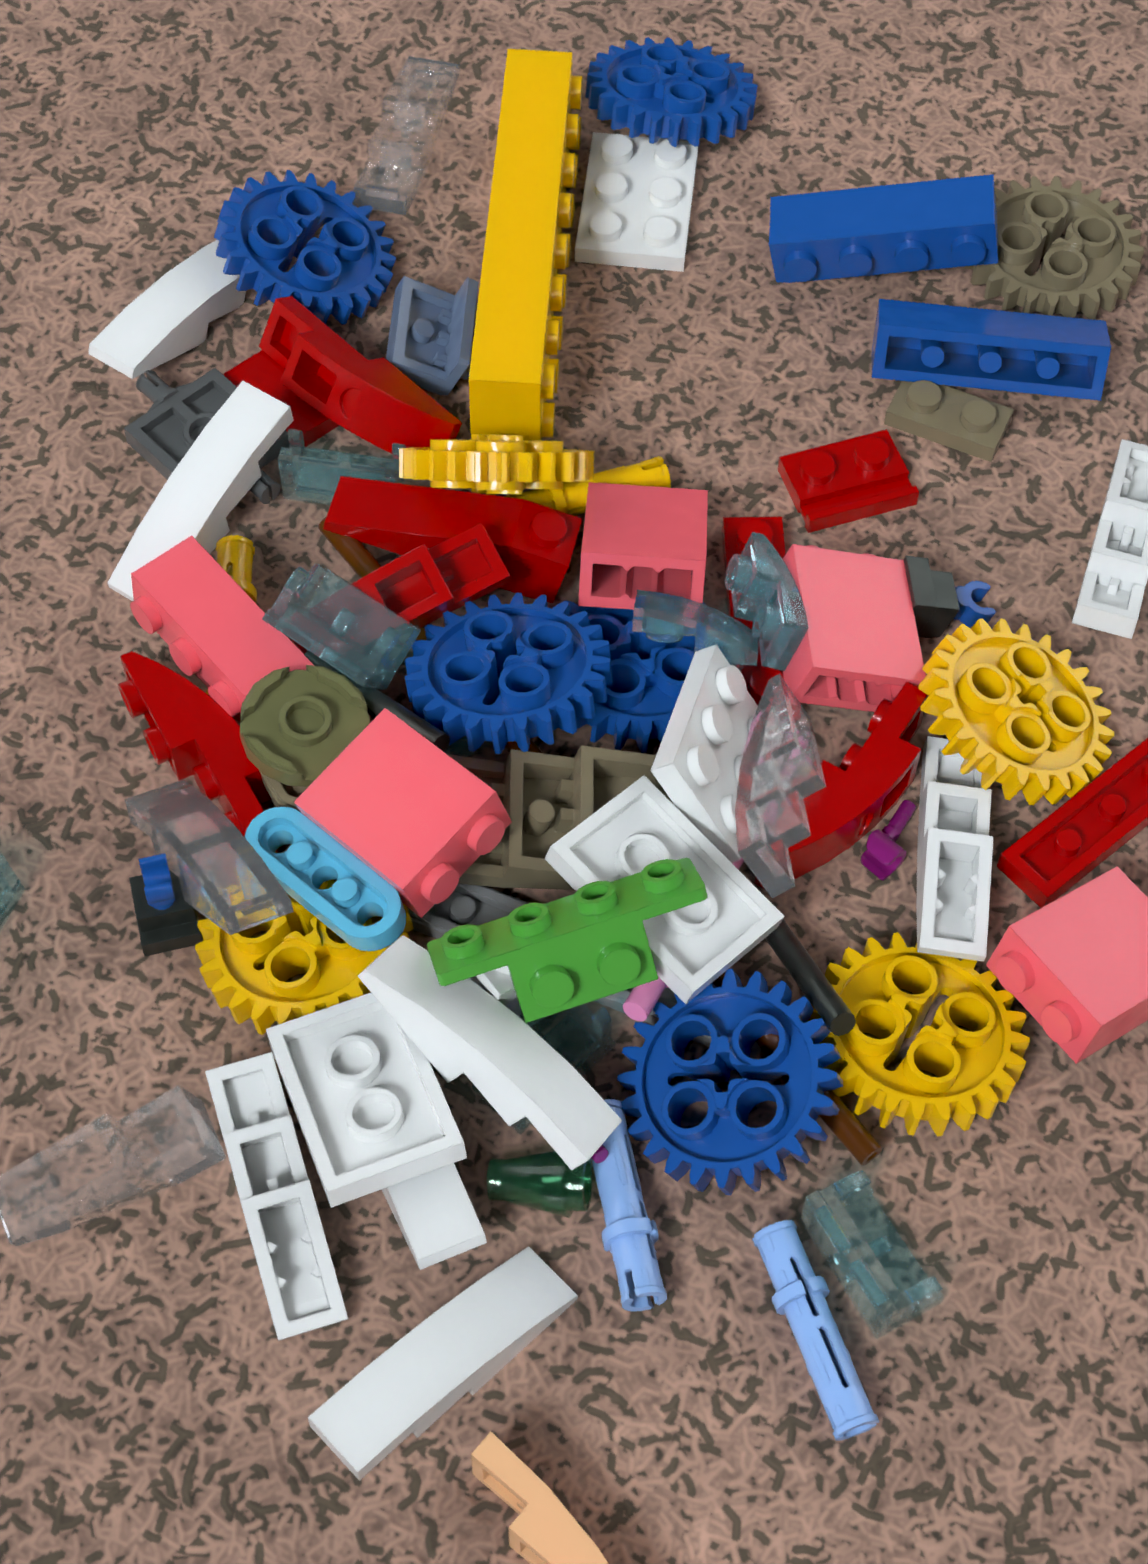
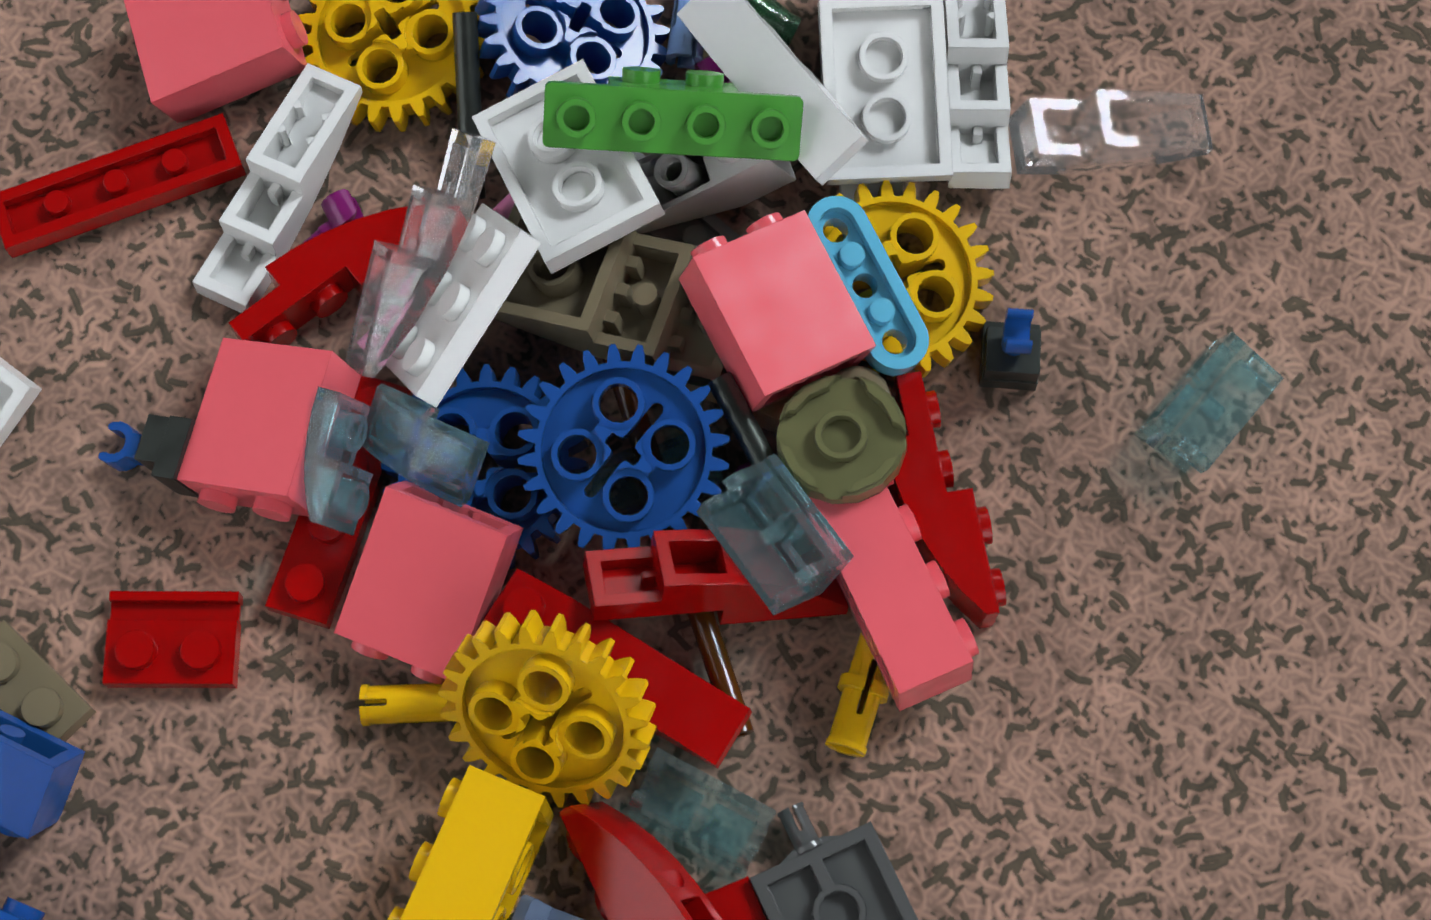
camera: 160 degrees left, 15 degrees up
white slope [108,381,293,601] -> none
clear slope [124,779,294,935] -> none
yellow gear [918,618,1114,806] -> none

